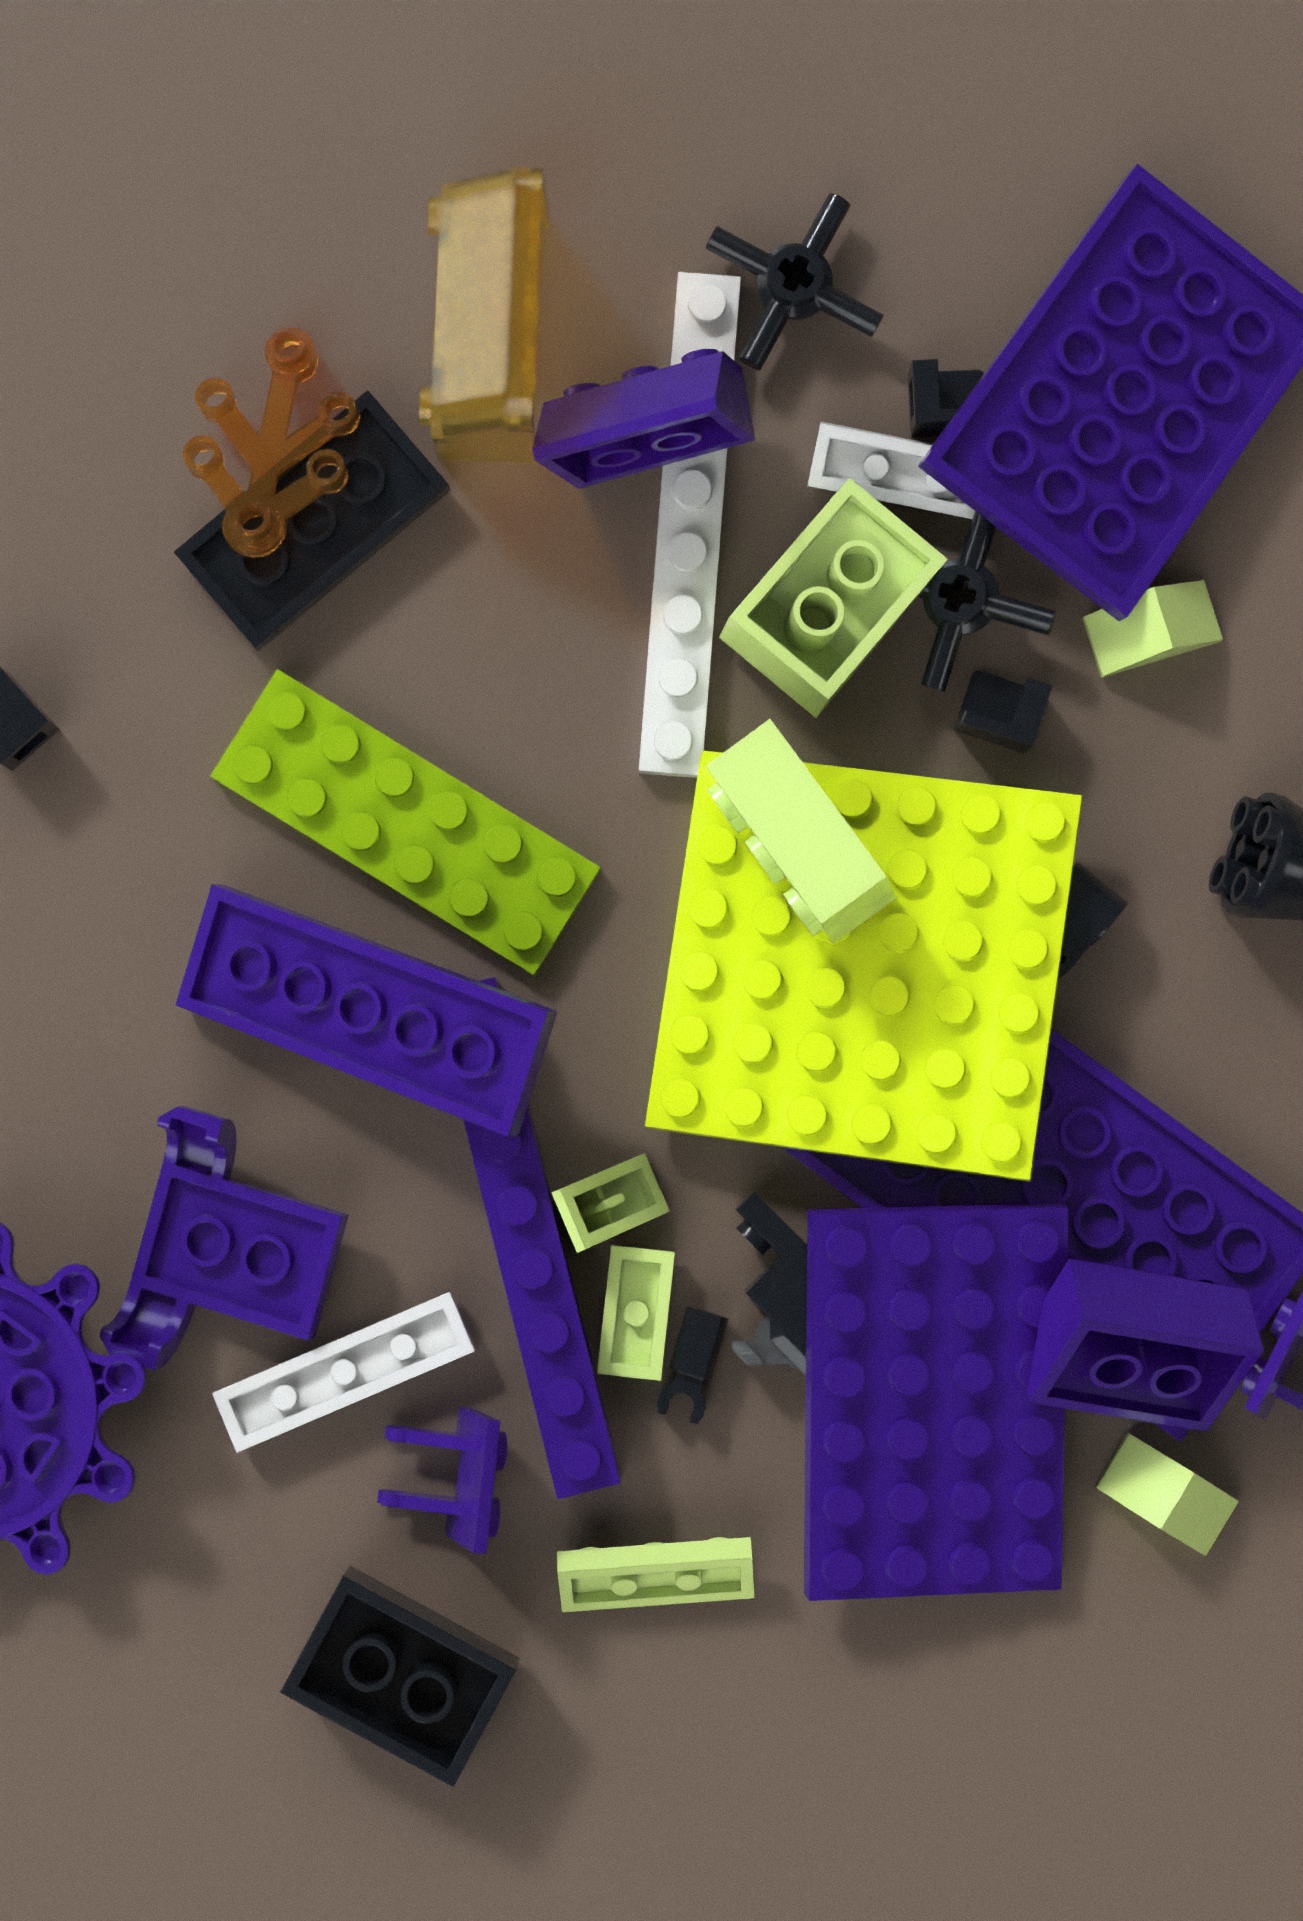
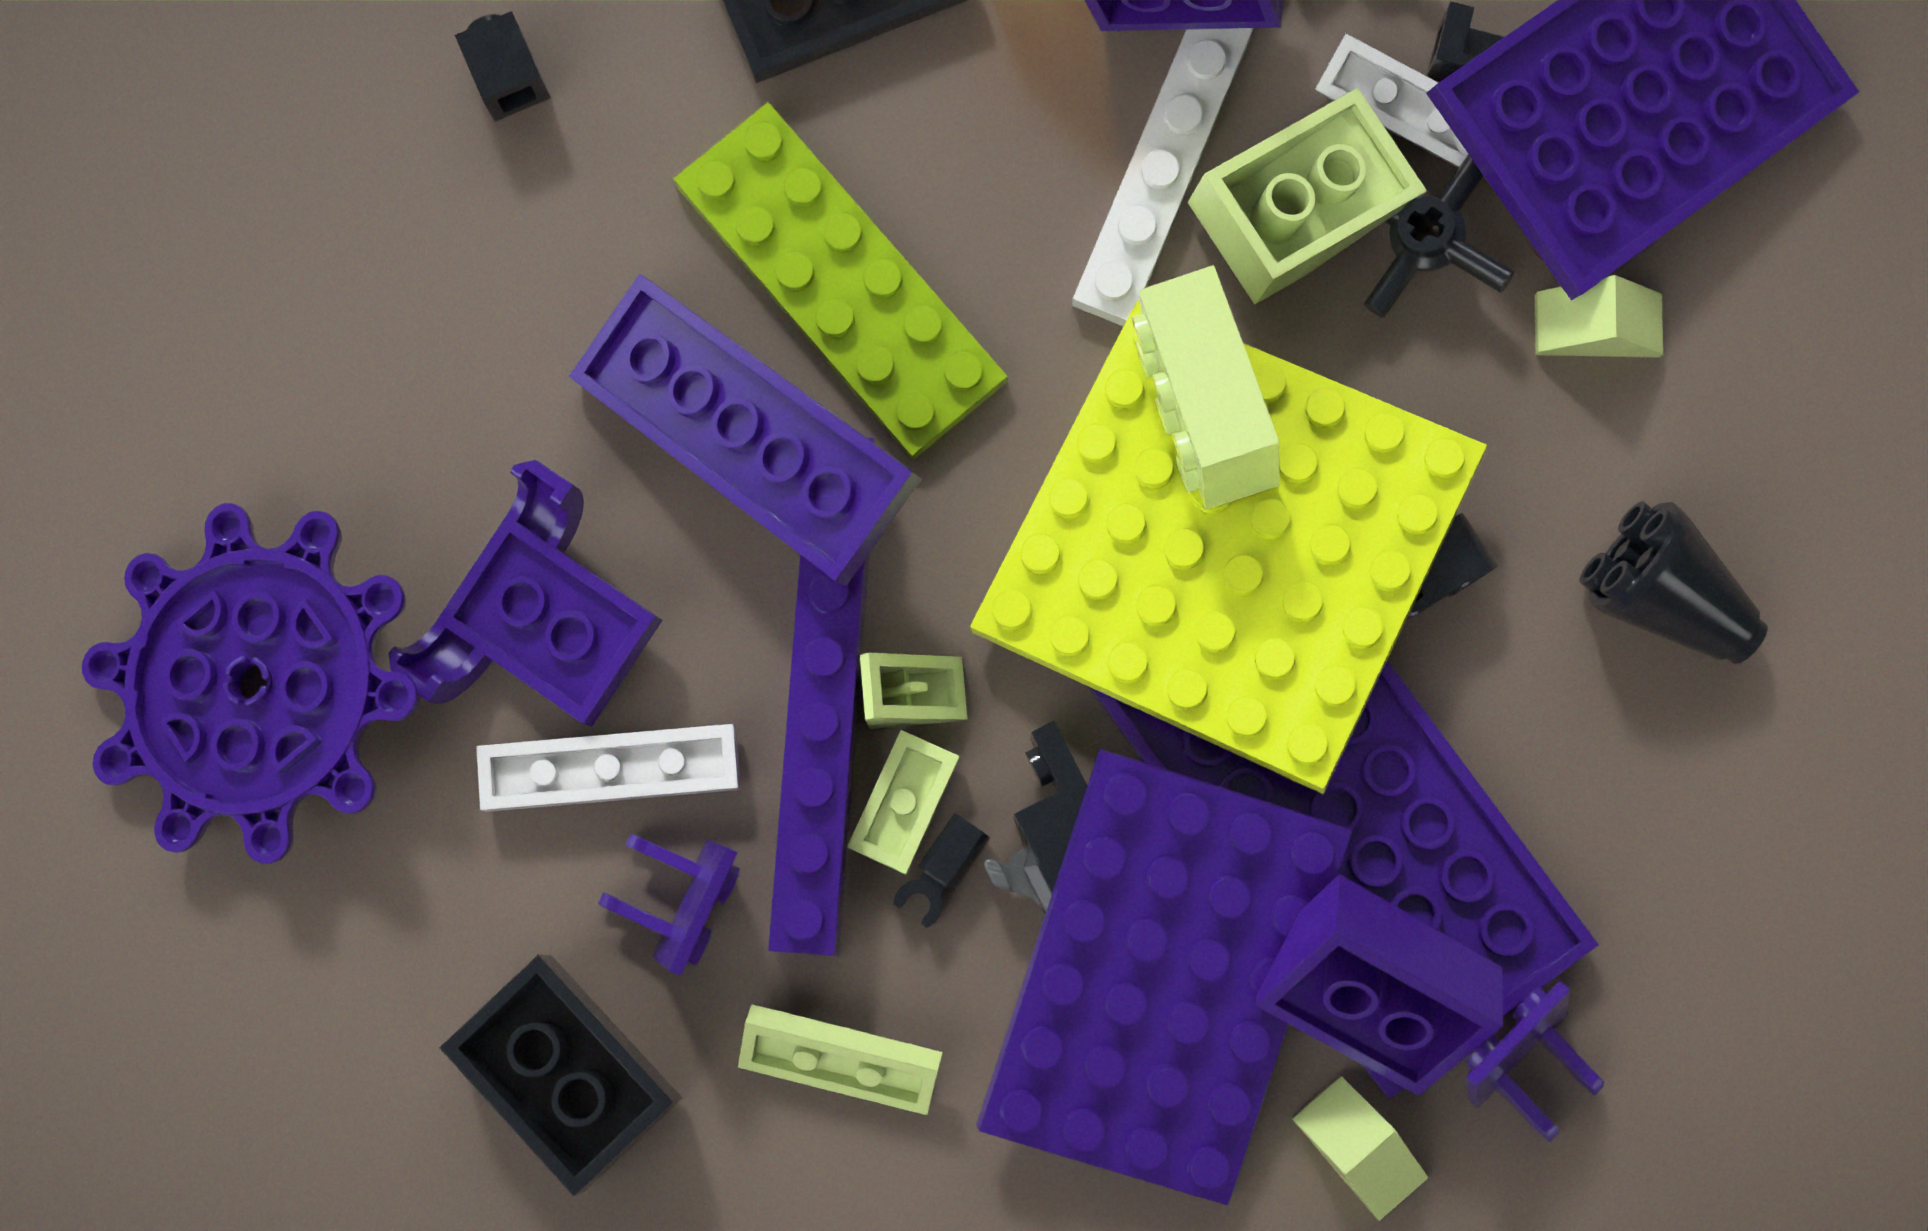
camera: 20 degrees right, 5 degrees down
black panel [953,670,1052,754] -> none

